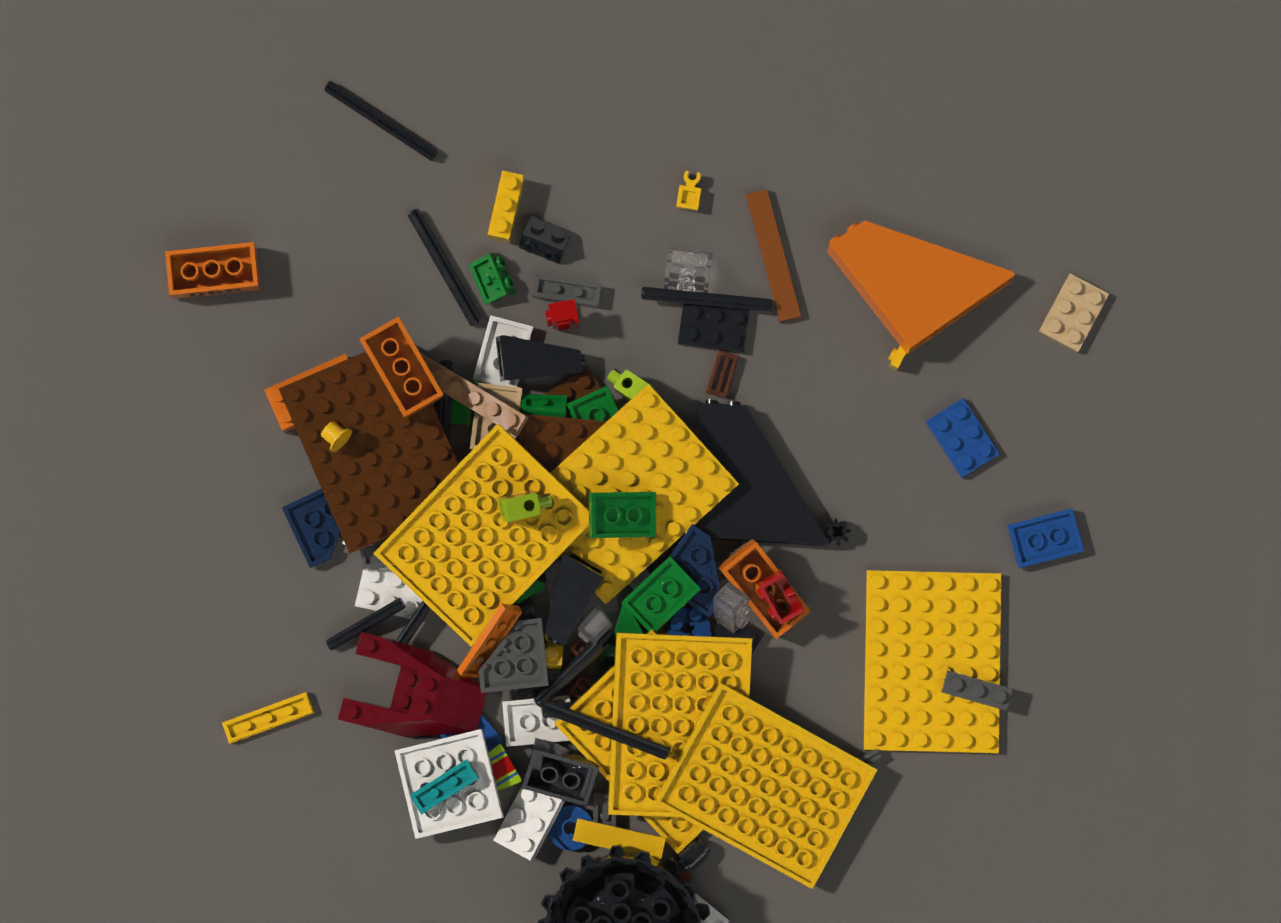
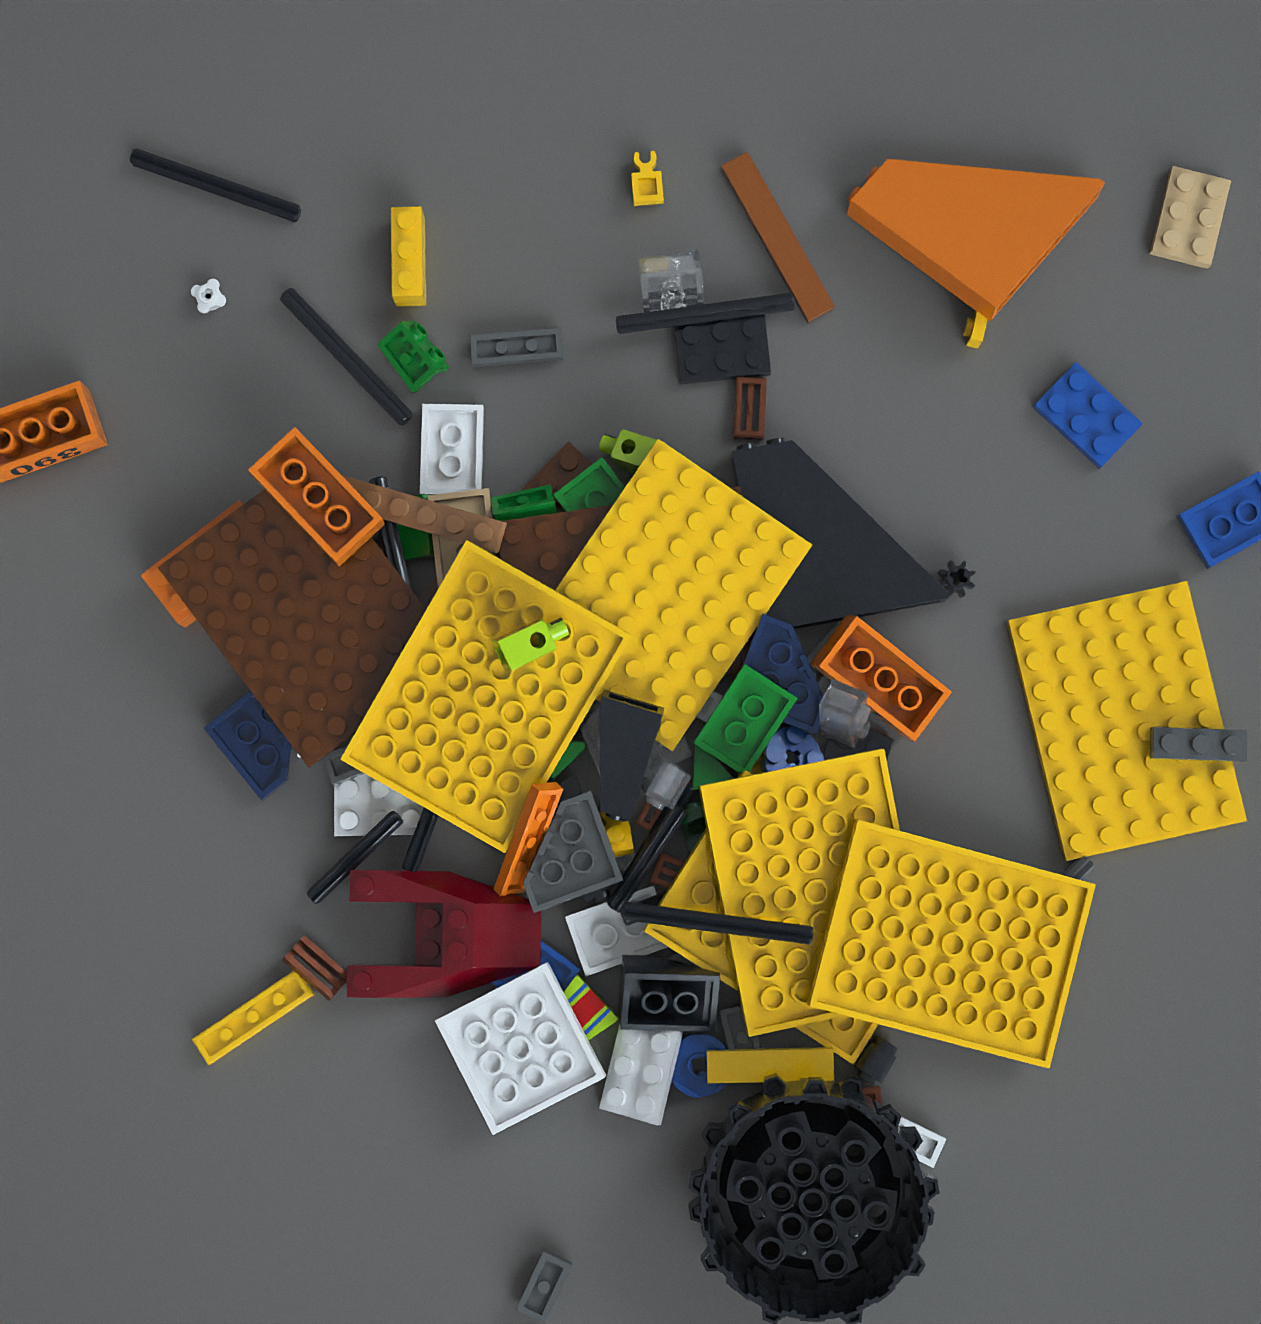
camera: 15 degrees left, 0 degrees up
yellow piece [321,421,352,452] -> none
teal plate [410,759,480,815] -> none
black slope [495,335,585,382] -> none
black bracket [519,216,572,264] -> none
red window [545,299,580,331] -> none
green plate [589,491,656,538] -> none
red window [756,569,805,625] -> none
none -> white plate [191,279,226,313]
none -> copper tile [282,935,347,1001]

